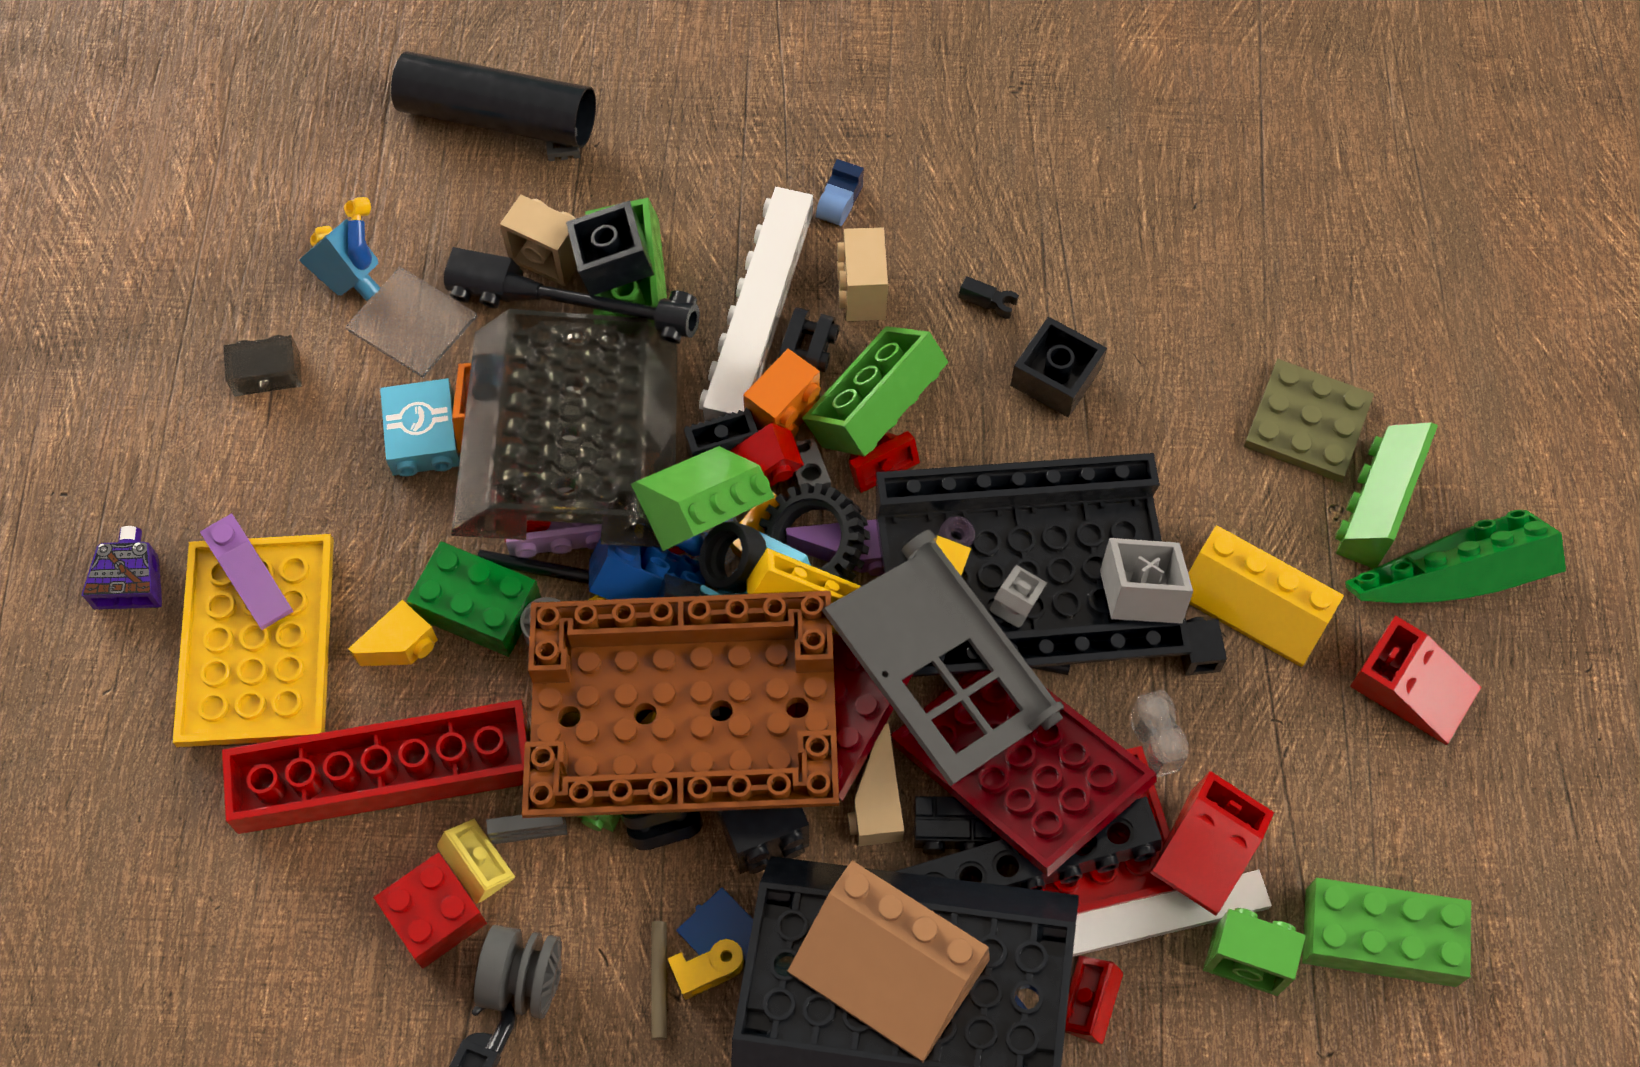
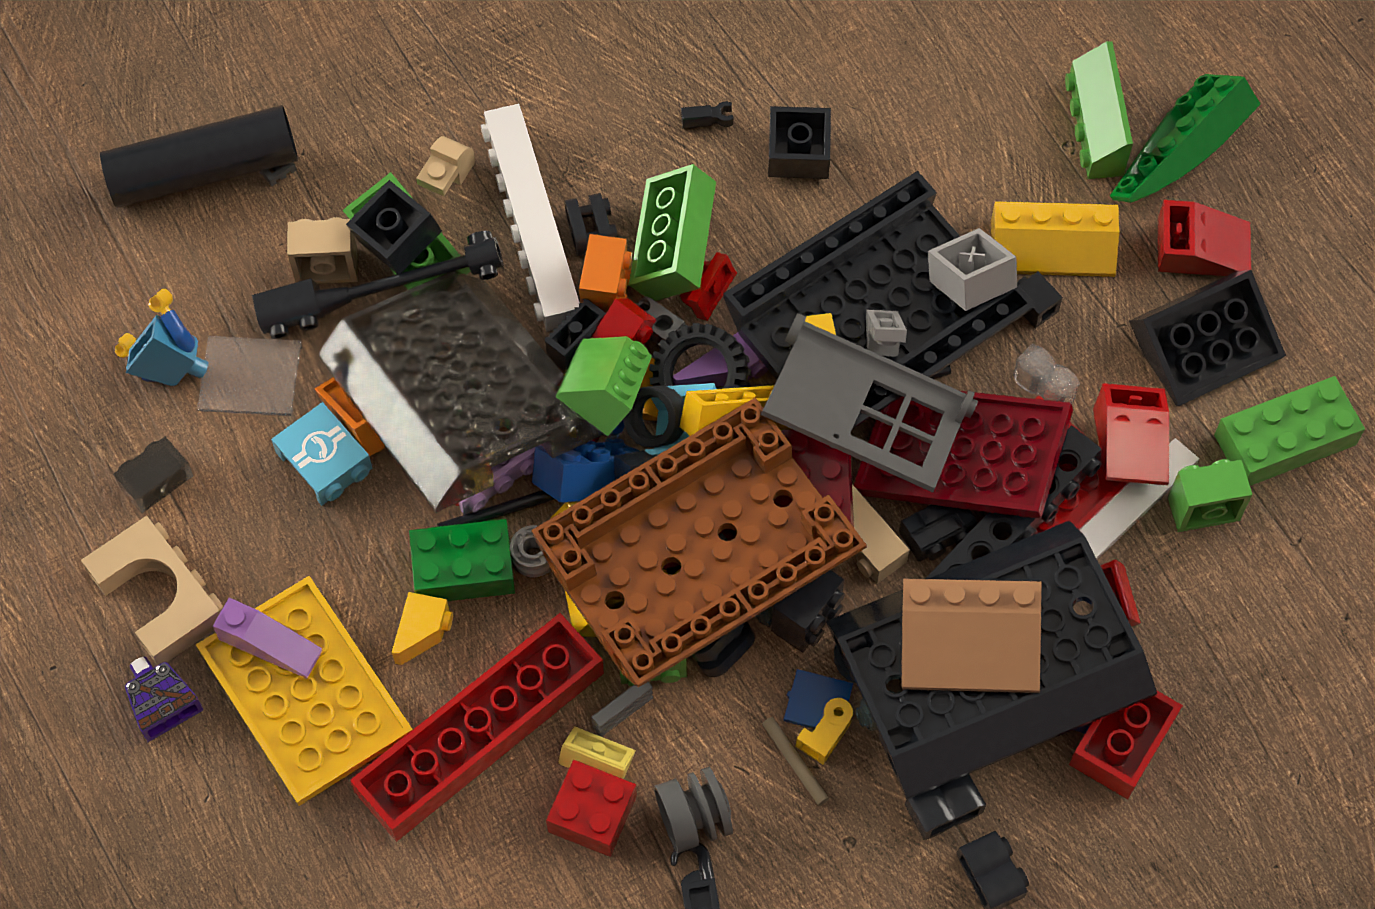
camera: 30 degrees left, 0 degrees up
leg [816,159,864,226] -> none
tan brick [837,227,888,321] -> none
plate [939,516,975,547] -> none
olive plate [1244,359,1374,483] -> none
none -> tan arch [81,516,223,665]
none -> tan brick [416,136,475,196]
none -> black slope [1129,270,1286,406]

